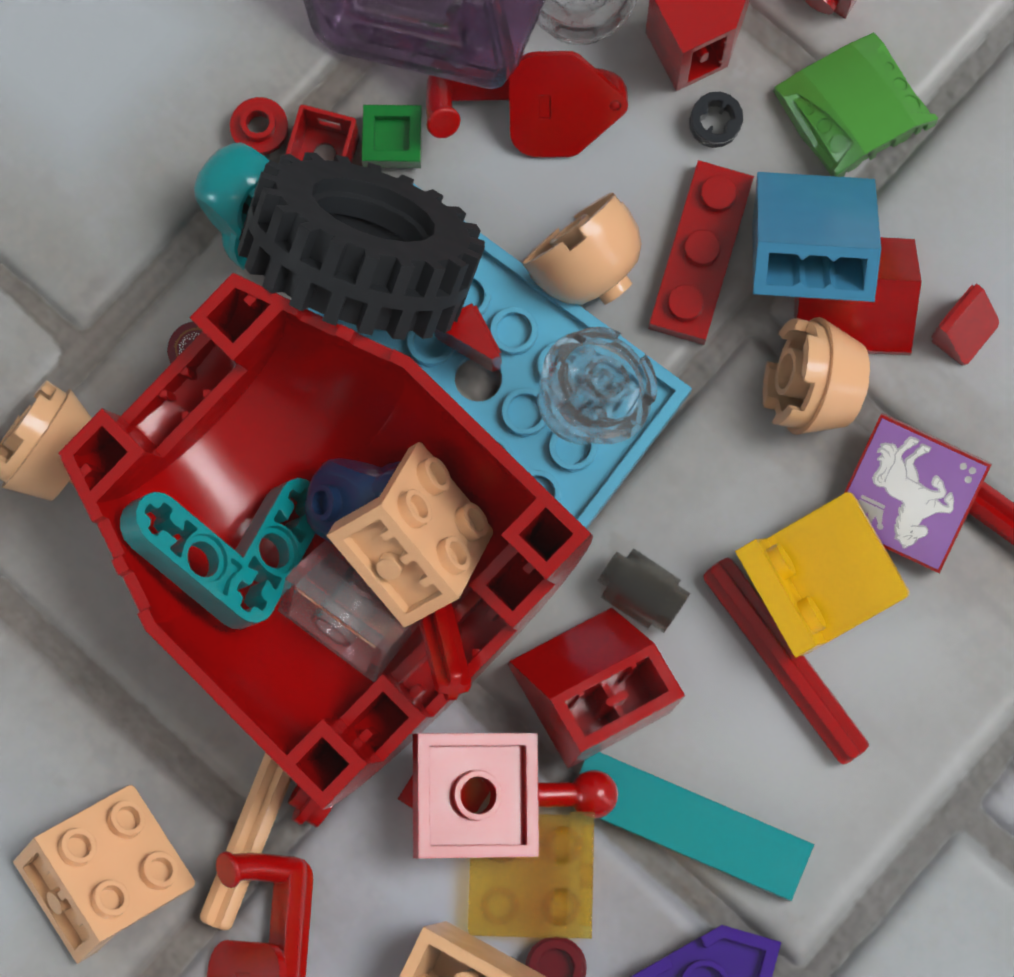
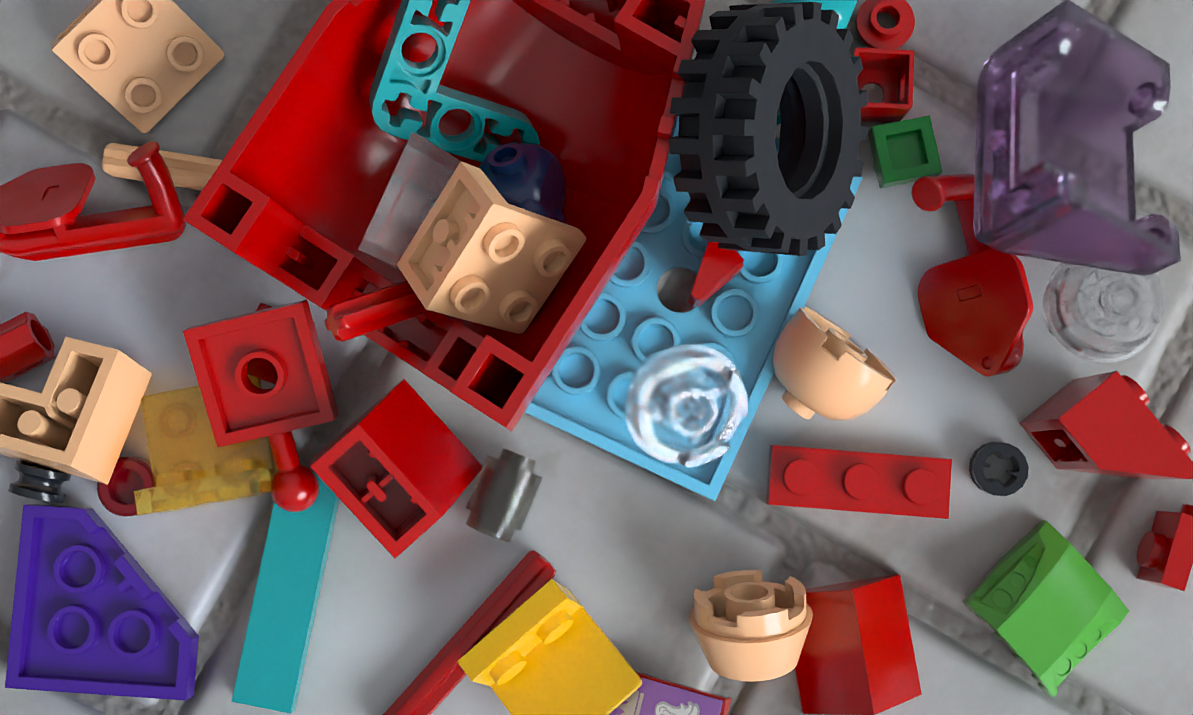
camera: 80 degrees right, 5 degrees up
dark azure brick [752,172,881,302] -> none

